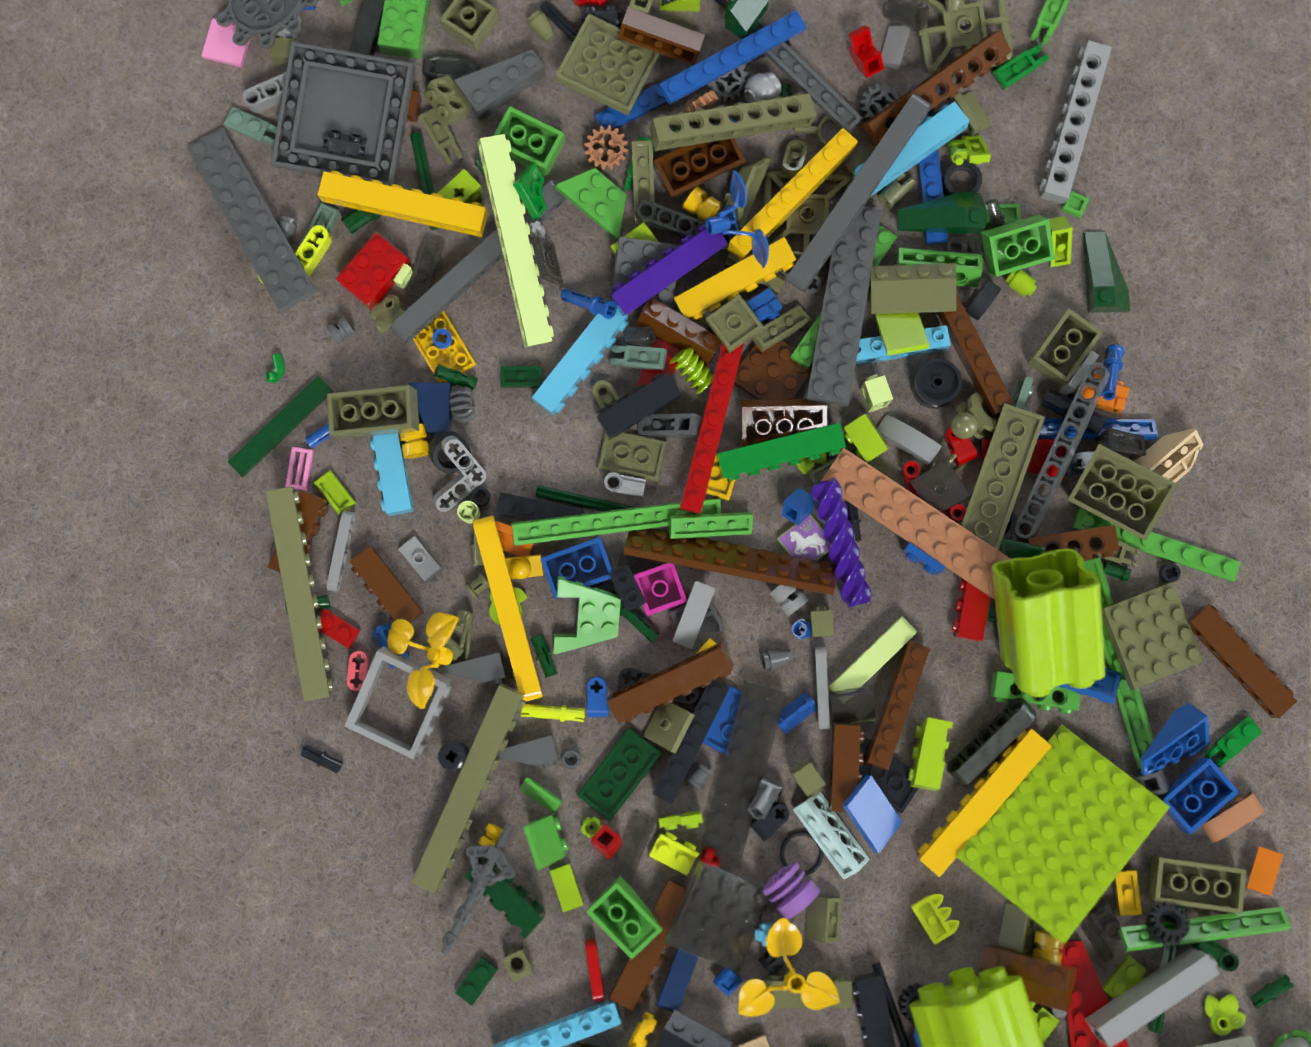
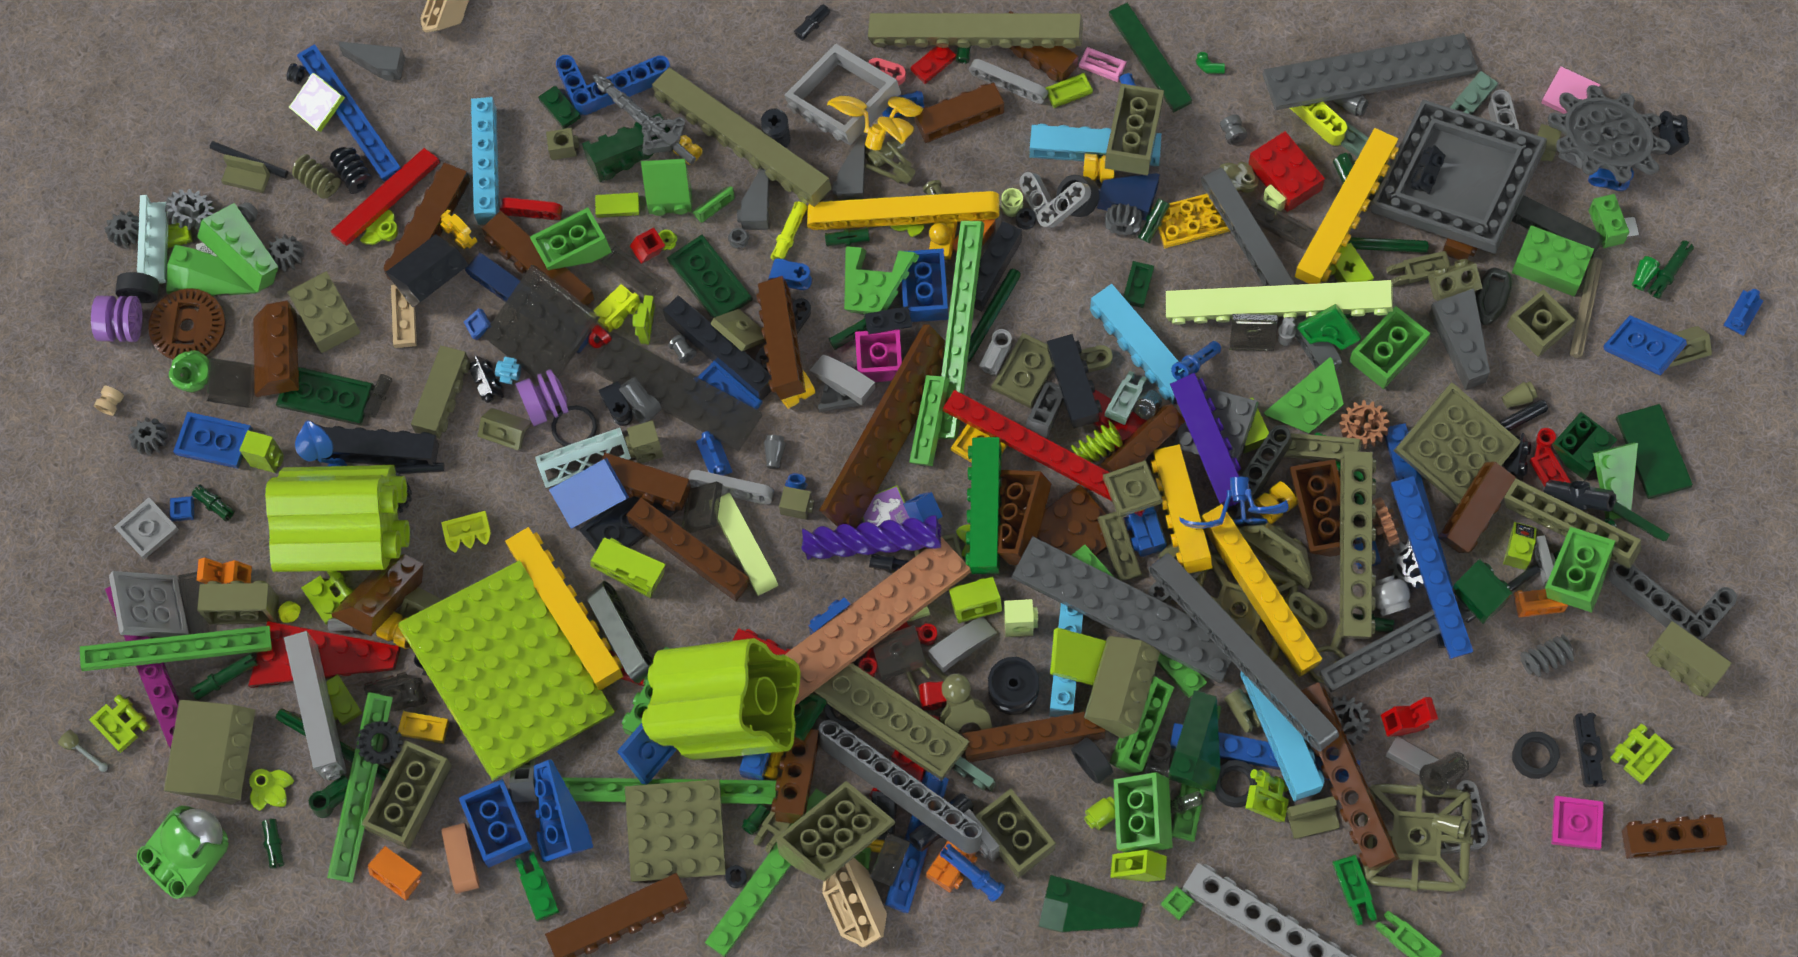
camera: 110 degrees right, 15 degrees down
light grey plate [398,536,442,582] -> none
blue bush [432,329,452,349] -> none
yellow plant [738,918,840,1017] -> none
light grey wheel [769,585,809,617] -> none
none -> blue beam [556,55,671,115]

